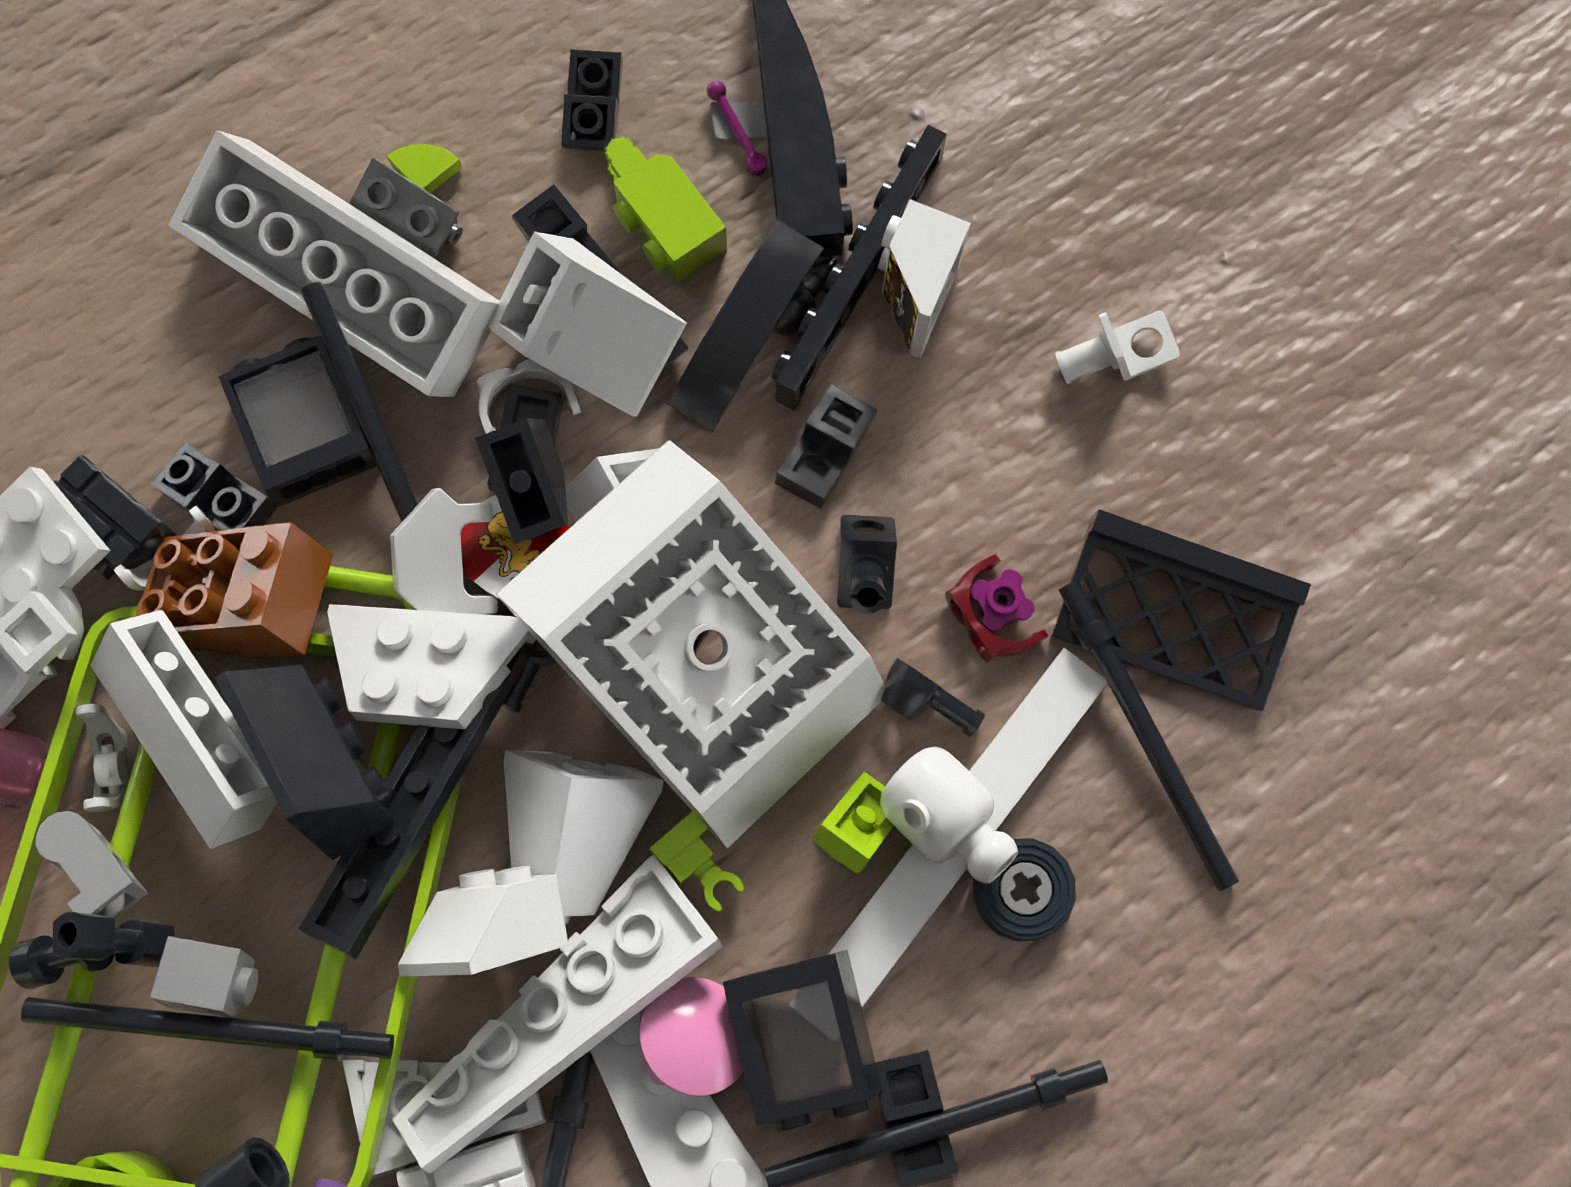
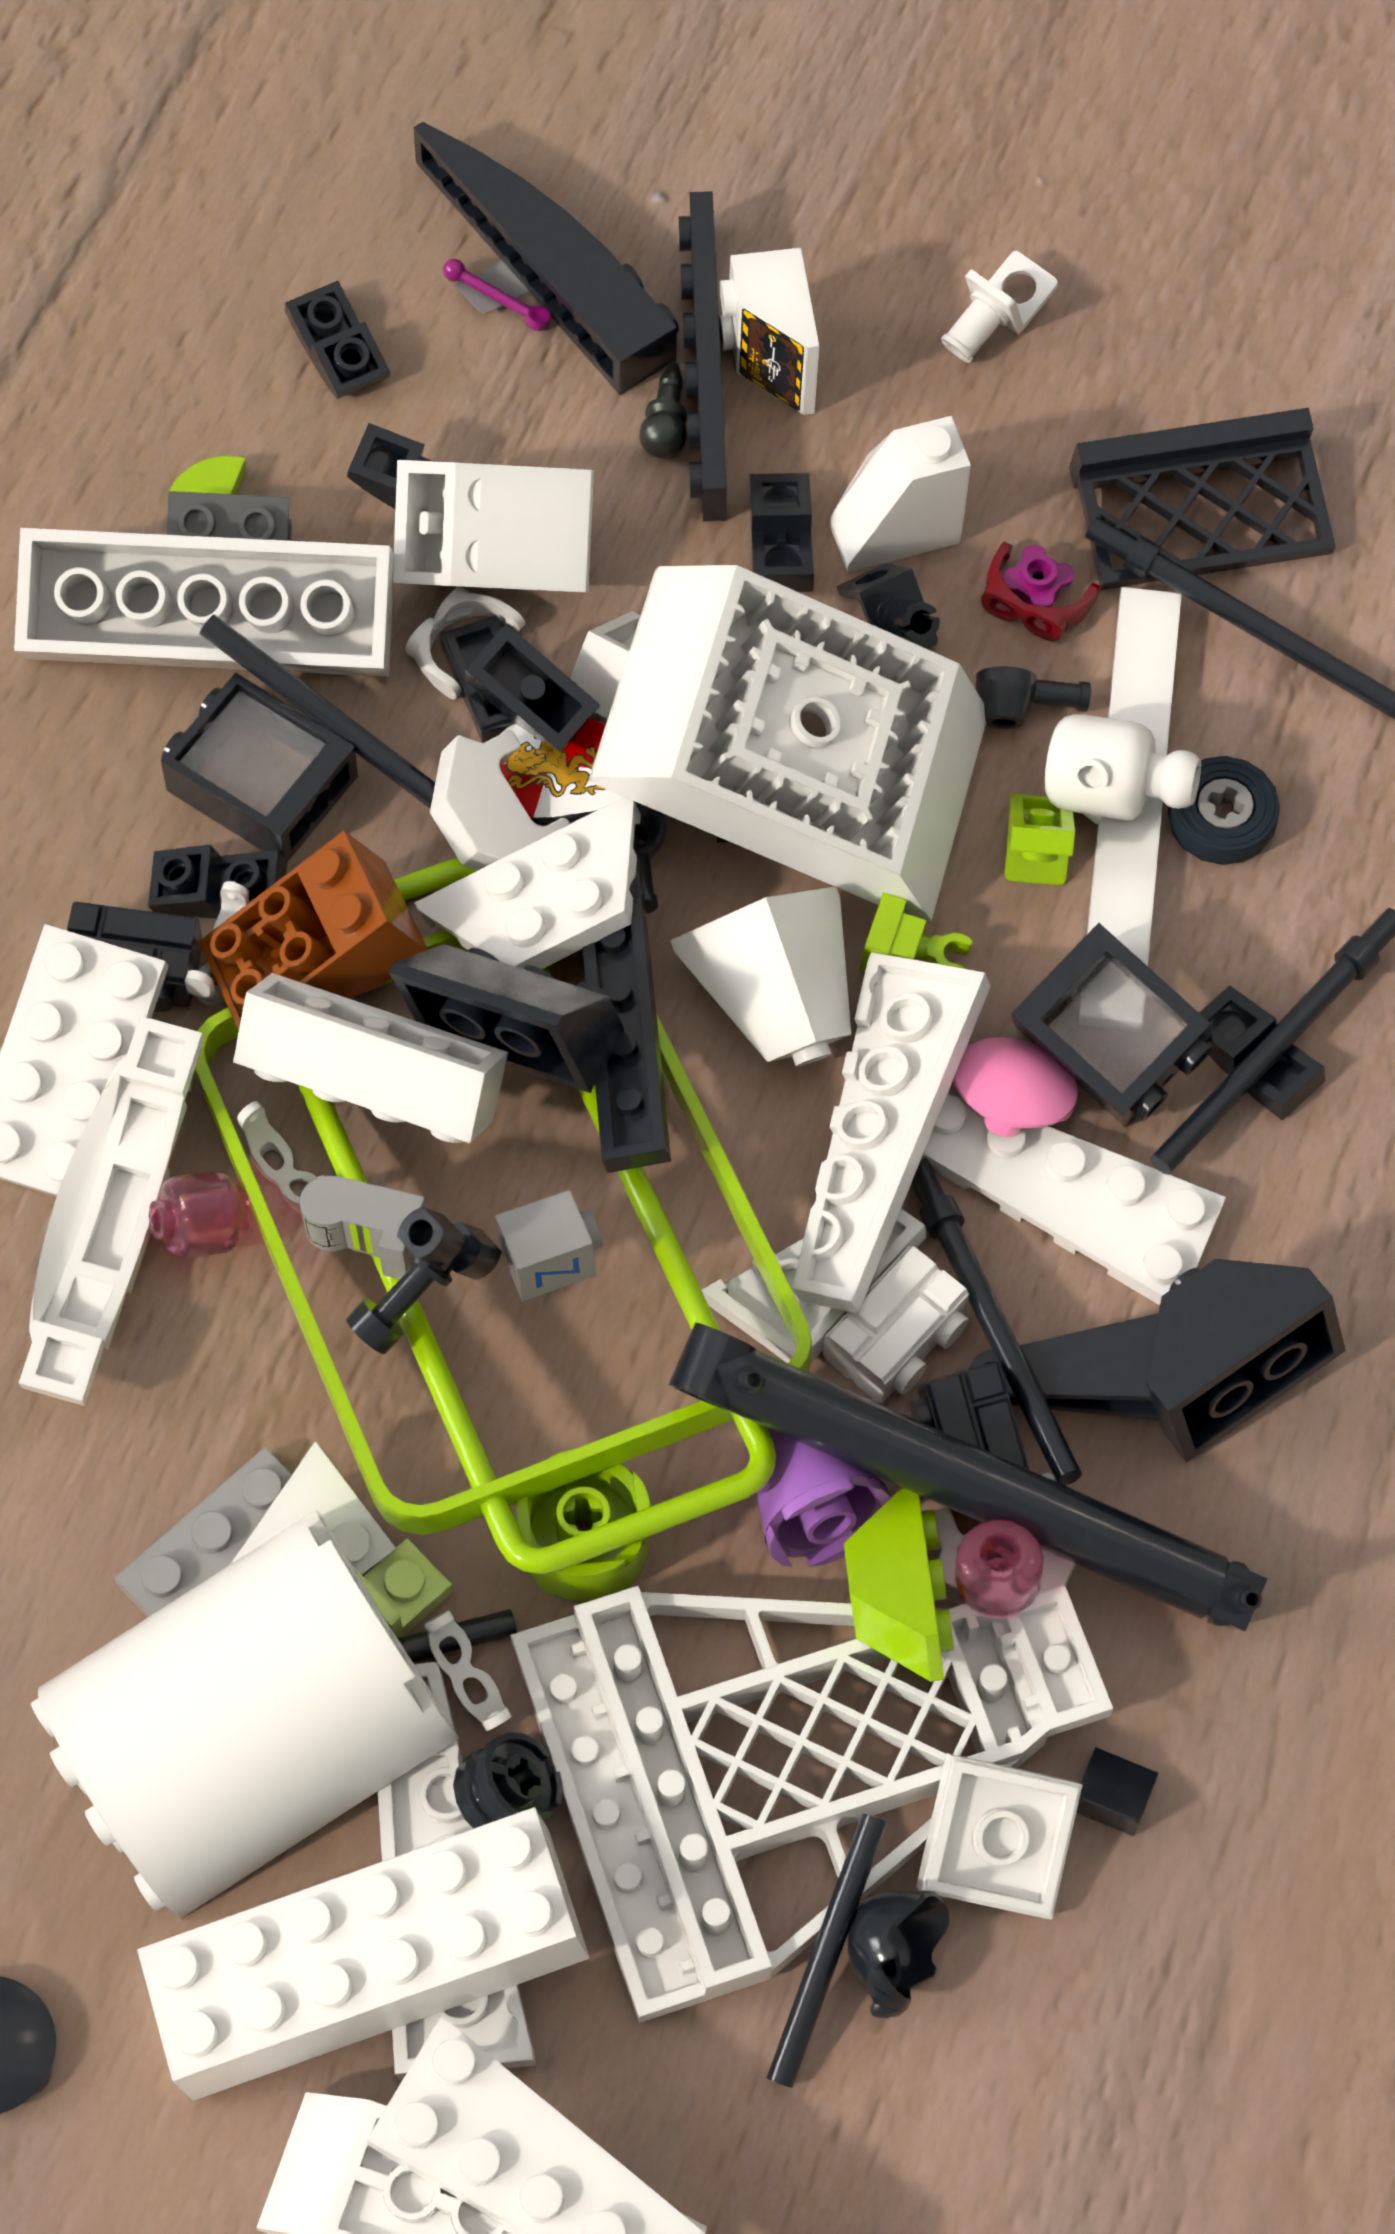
camera: 30 degrees left, 10 degrees down
black bar [21,997,394,1061] -> none
white piece [93,744,128,794] -> none
white slope [398,866,568,977] -> none
lime hinge [605,136,727,283] -> none
black slope [667,220,824,432] -> none
none -> white slope [829,416,971,573]

